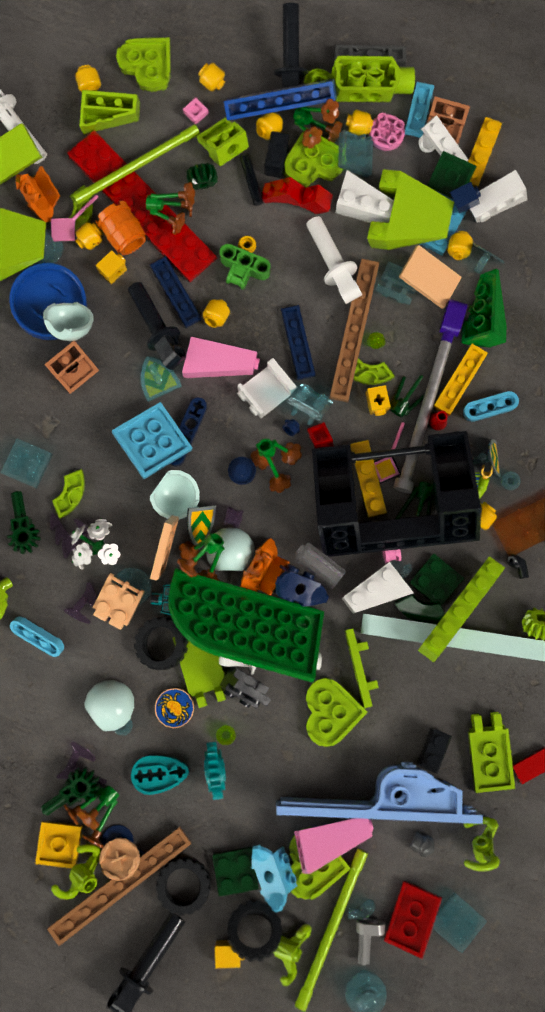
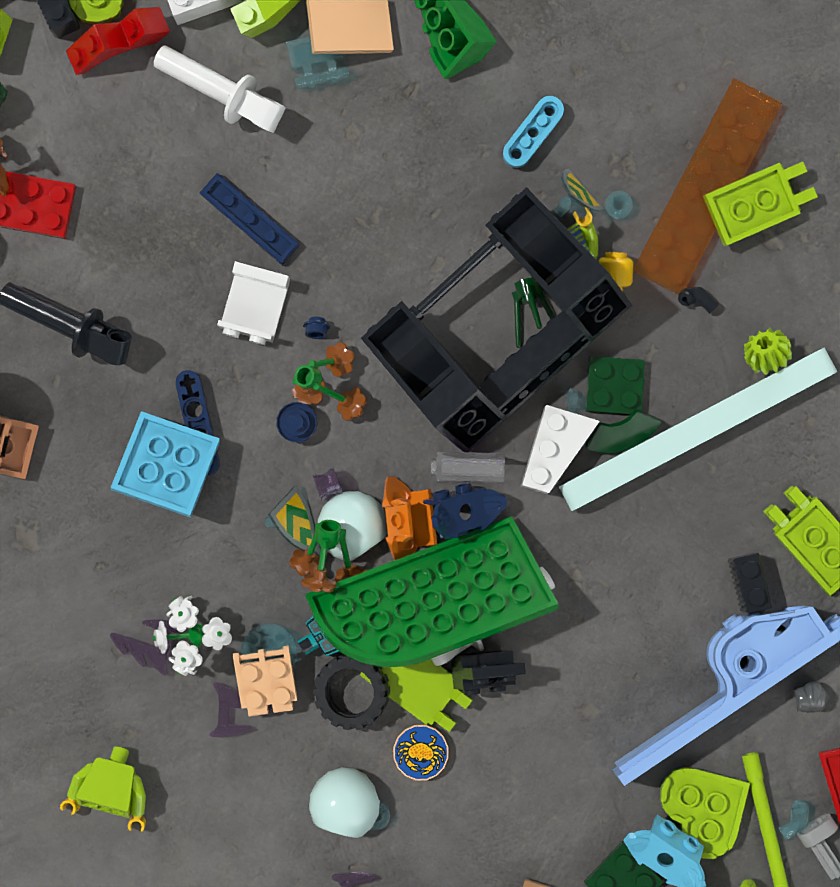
camera: 30 degrees left, 5 degrees up
clear light blue plate [1,439,53,489] -> none
dark green gear [7,491,41,554] -> none
medium azure plate [10,616,64,657] -> none
lime tile [52,469,85,519] -> none
teal piece [131,755,189,795] -> none
clear light blue shield [141,356,182,402] -> none
dark blue tile [150,256,202,328] -> none
light aqua cylinder [150,470,200,520] -> none
light nougat tile [150,515,179,581] -> none
bright pink slope [182,337,260,378] -> none
yellow head [203,299,230,328] -> none
teal gear [204,741,226,800] -> none
clear neon green plate [216,725,236,745] -> none
bright green piece [219,244,270,290] -> none
yellow plate [238,236,256,253] -> none
black axle [240,154,263,206] -> none
clear light blue plate [287,384,333,426] -> none
bright pink slope [294,818,373,874] -> none
lime plate [306,678,368,747] -> none
red bracket [307,422,334,449] -> none
medium nougat plate [330,259,379,403] -> none
lime hinge [344,629,379,708] -> none
yellow plate [350,440,387,518] -> none
lime tile [353,358,395,385] -> none
yellow brick [365,385,391,416] -> none
clear neon green plate [367,332,386,349] -> none
piece [374,422,405,485] -> none
bright pink wheel [382,549,401,563] -> none
dark green plant [390,375,424,418] -> none
flat silver piece [393,299,468,493] -> none
lime brick [418,556,505,663] -> none
red cone [429,411,448,431] -> none
yellow plate [433,344,488,416] -> none

